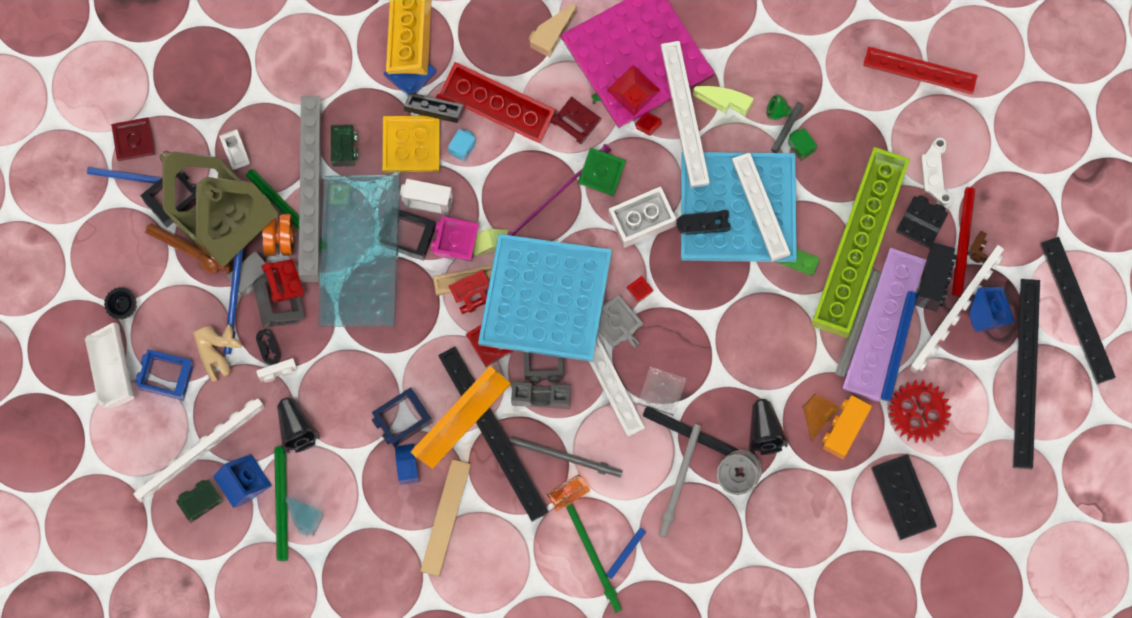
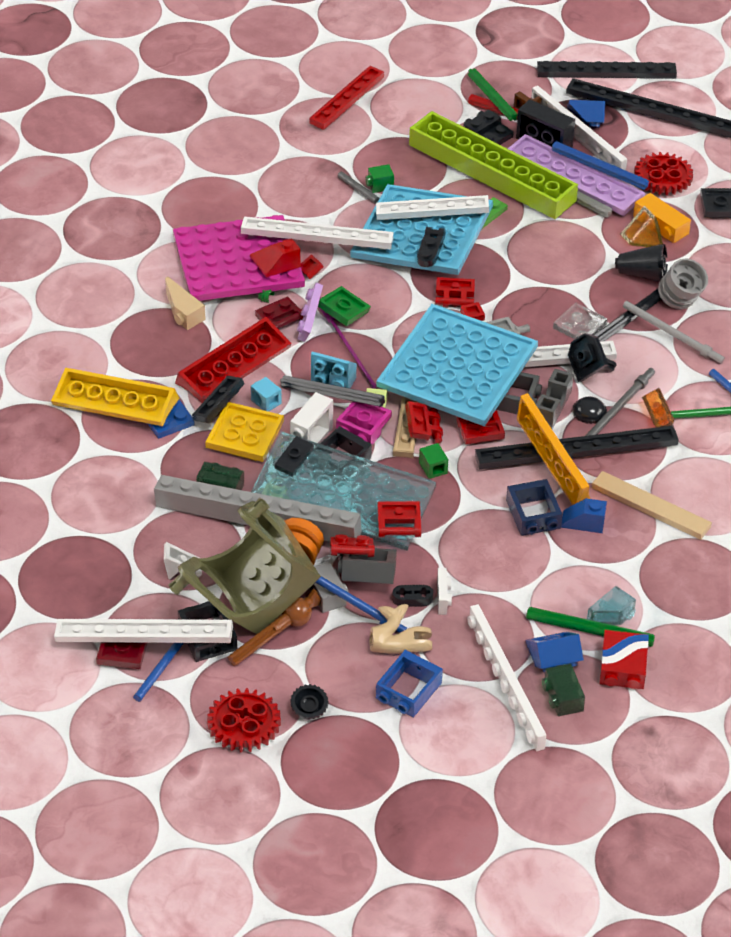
camera: 75 degrees left, 30 degrees down
white container [85,323,135,408] -> none
black cone [277,398,320,453] -> none
white brick [608,186,677,248] -> none
yellowish green slope [693,86,754,117] -> none
green brick [766,94,791,120] -> none
white plate [921,138,952,210] -> none
none -> white plate [54,619,233,643]
none -> red gear [207,688,281,753]
none -> black plate [275,436,314,477]
none -> axle [280,375,385,407]
none -> lavender plate [297,283,323,342]
none -> medium azure slope [311,352,357,388]
none -> red plate [377,501,421,538]
none -> green brick [419,443,448,479]
none -> red plate [435,277,475,307]
none -> green axle [468,68,518,121]
none -> black piece [568,333,617,382]
none -> black hat [573,396,607,424]
none -> panel [599,630,649,689]

